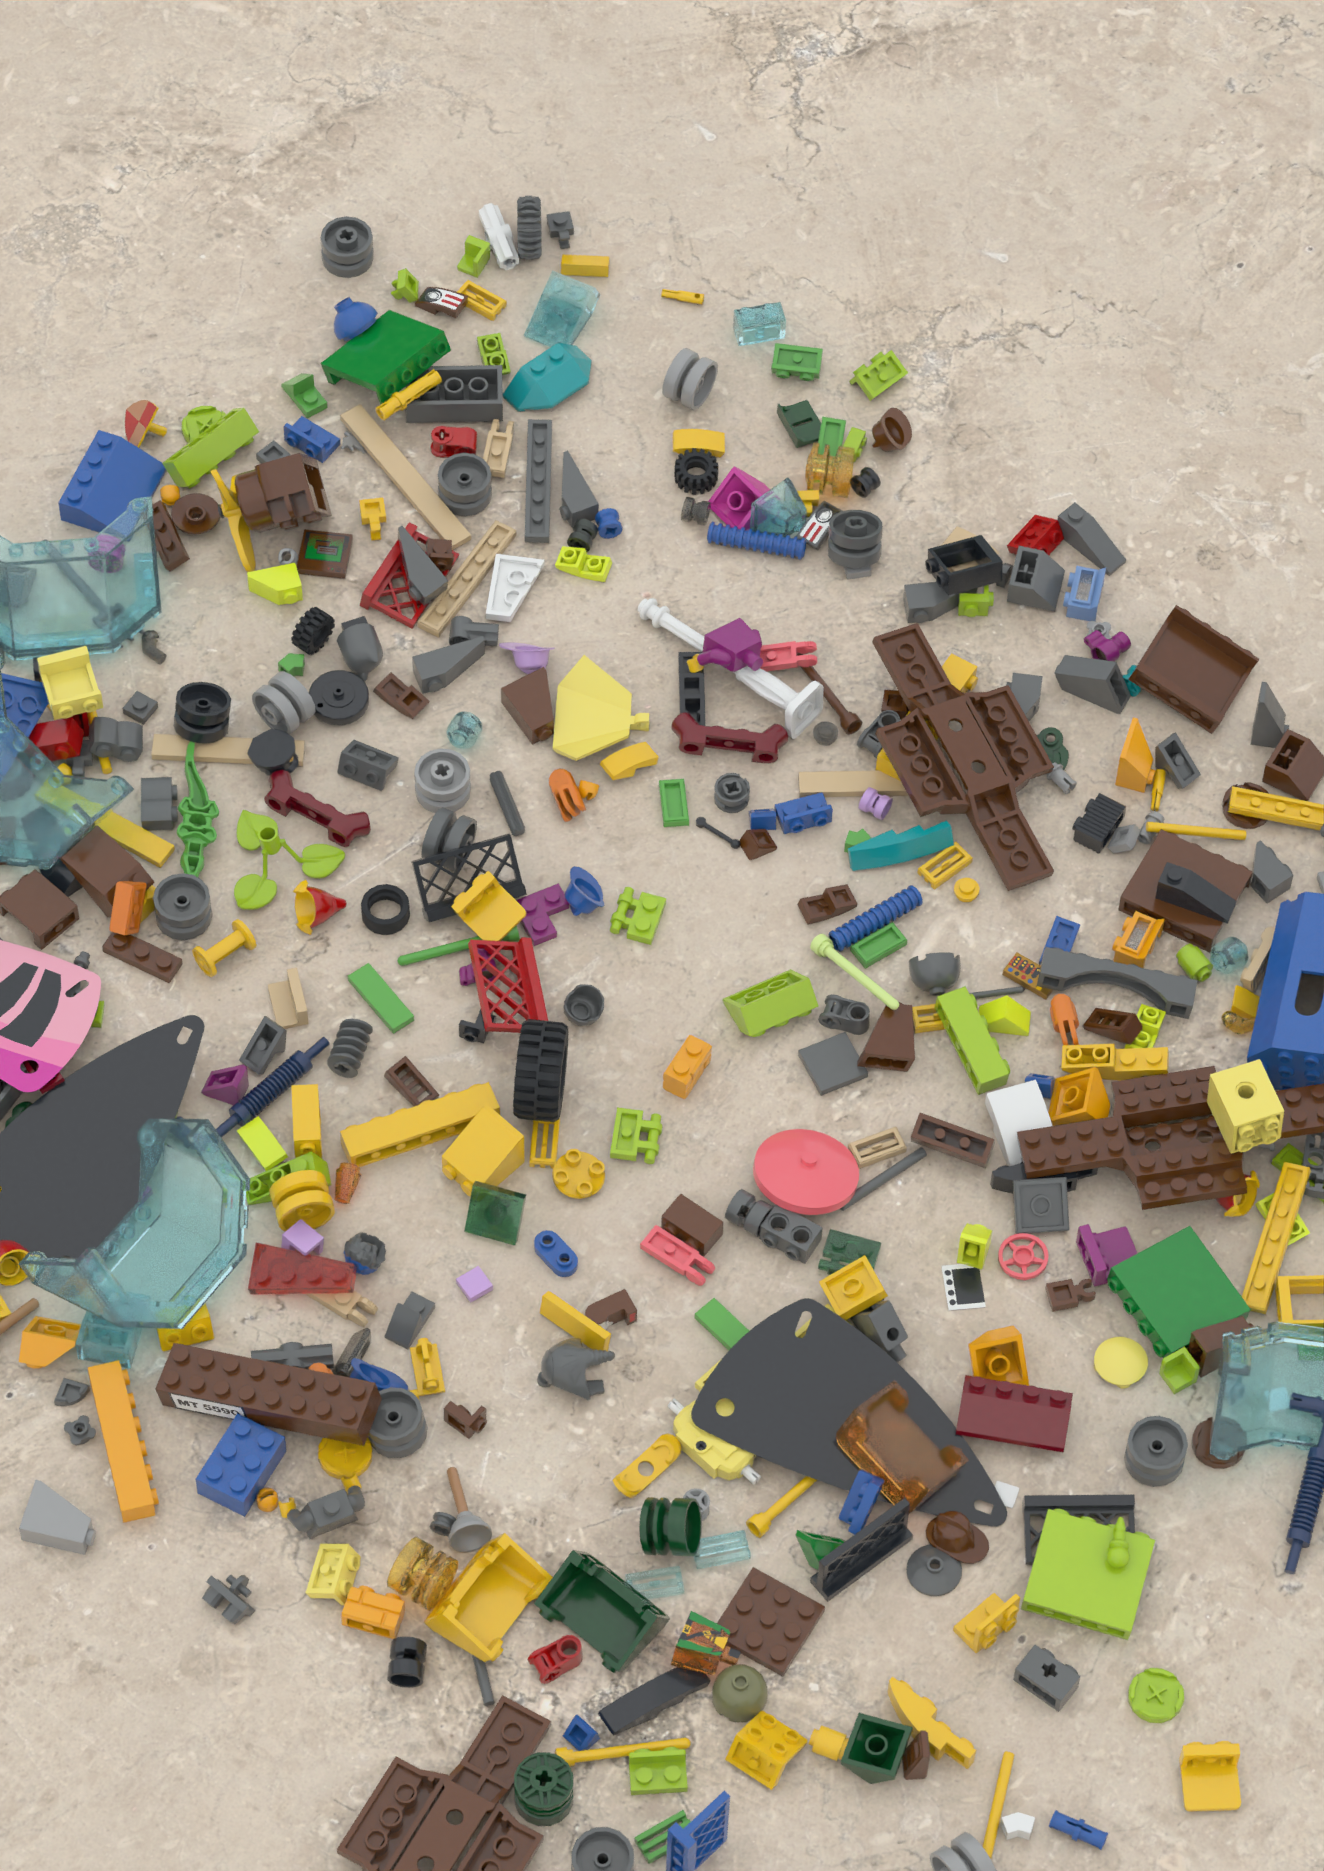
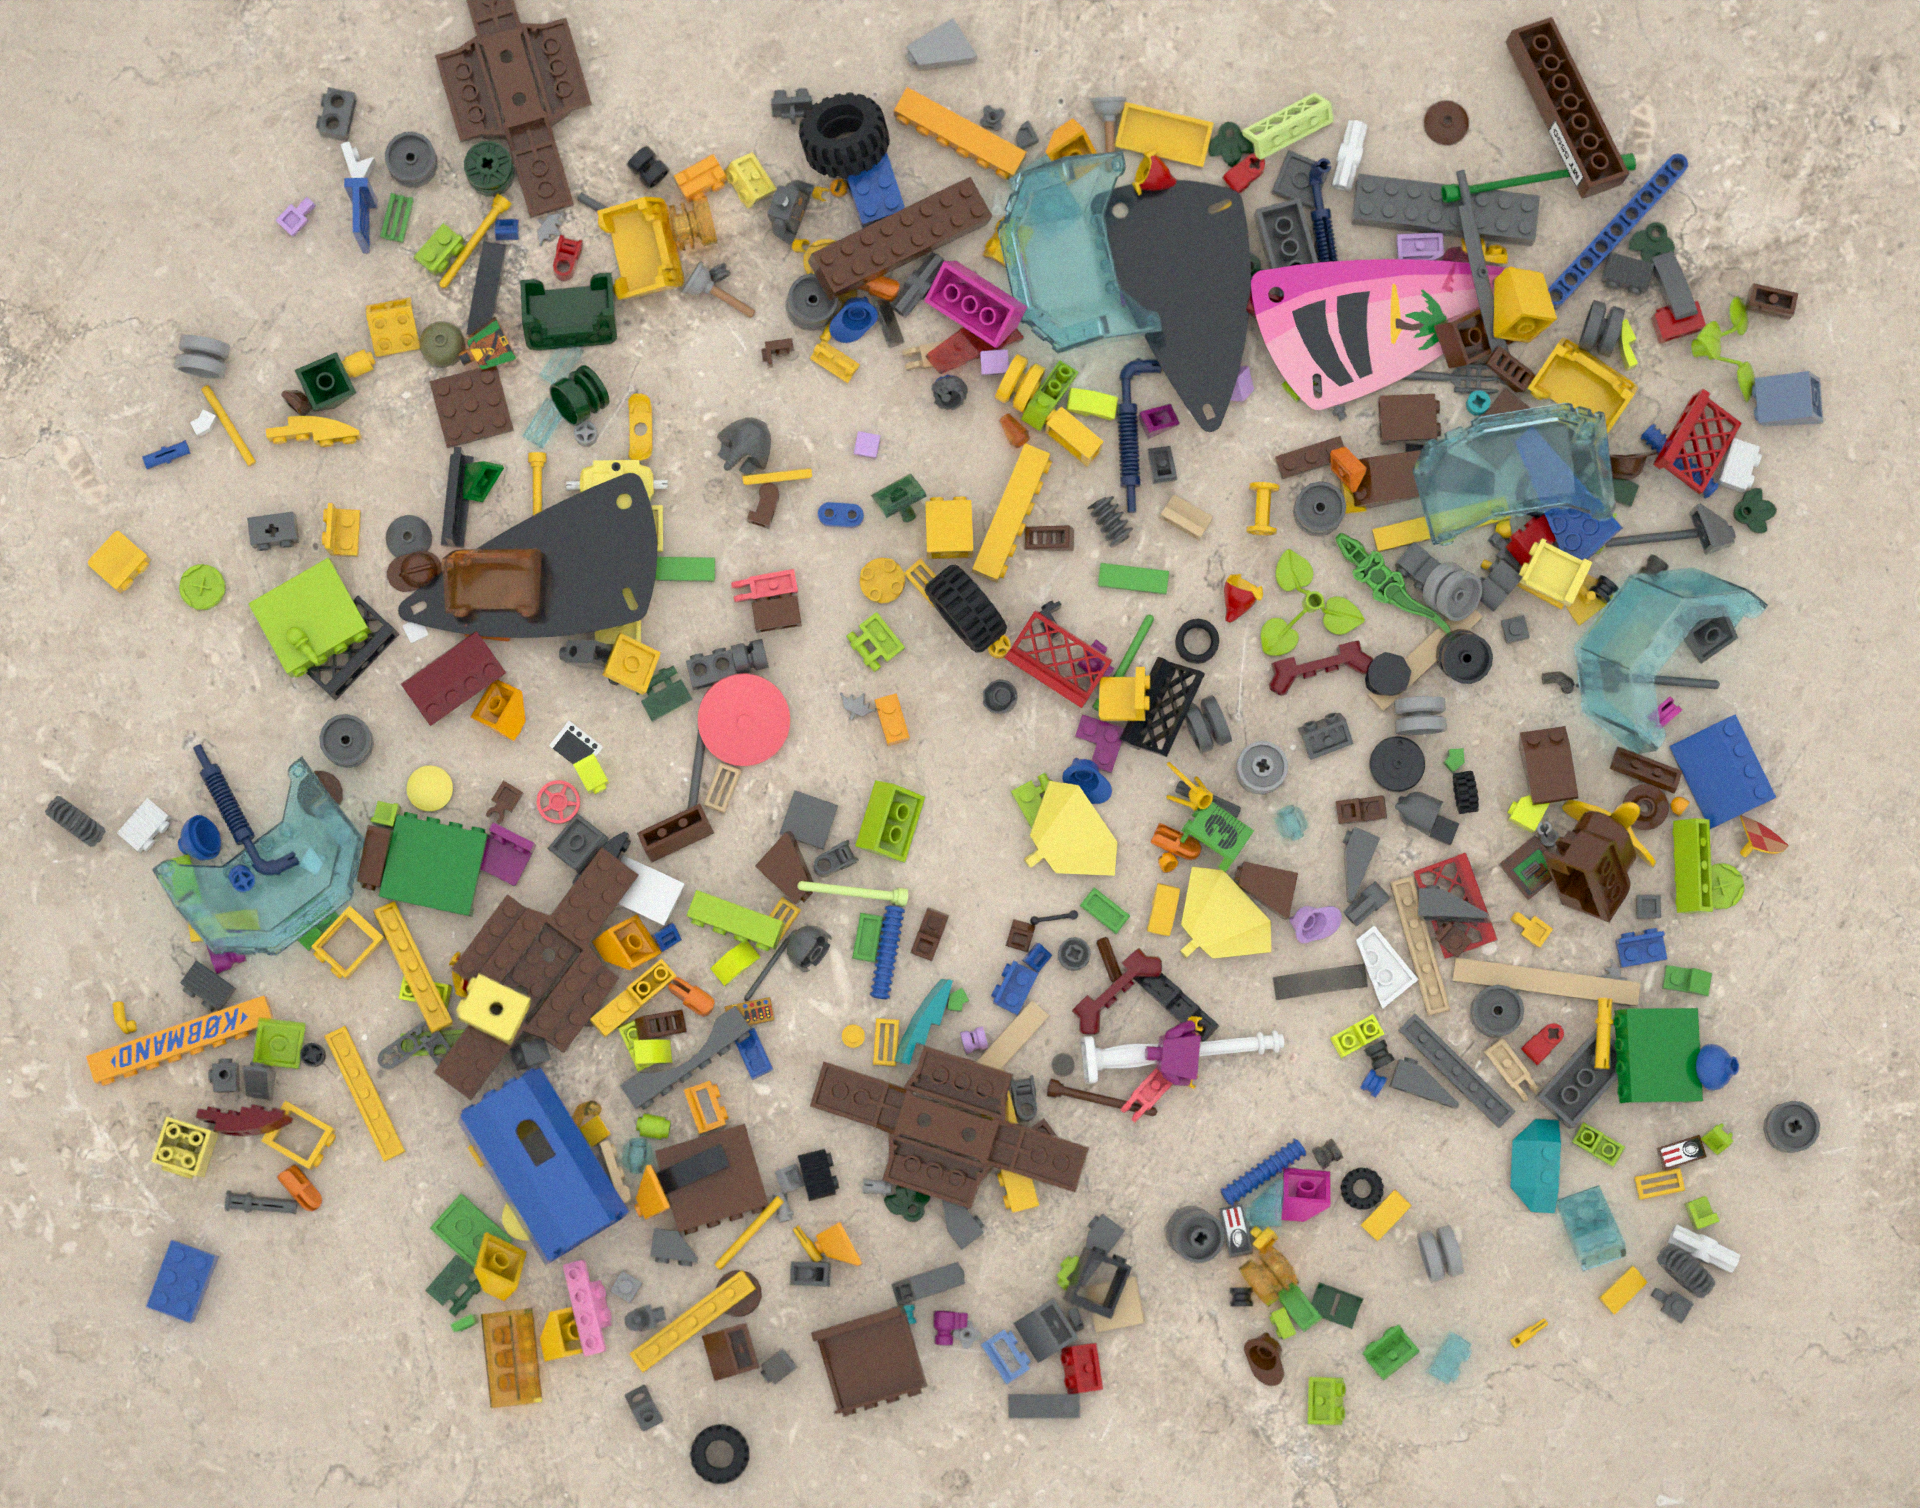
camera: 130 degrees right, 25 degrees up
dark grey slope [385,1292,435,1349] -> none
blue bracket [839,1469,885,1534] -> none
none -> light grey piece [537,212,564,246]
none -> neon yellow slope [634,1040,672,1065]
none -> light orange slope [634,1164,671,1220]
none -> black tyre [799,92,890,178]
none -> light grey piece [840,693,876,720]
none -> dark pink slope [924,260,1028,348]
none -> light yellow panel [1024,781,1117,876]
none -> reddish brown axle [1096,937,1122,982]
none -> yellow plant [1166,762,1213,811]
none -> bright green panel [1180,802,1254,873]
none -> clear smoke slope [1273,964,1368,1001]
none -> light grey wheel [1423,562,1482,621]
none -> reddish brown slope [1519,726,1579,805]

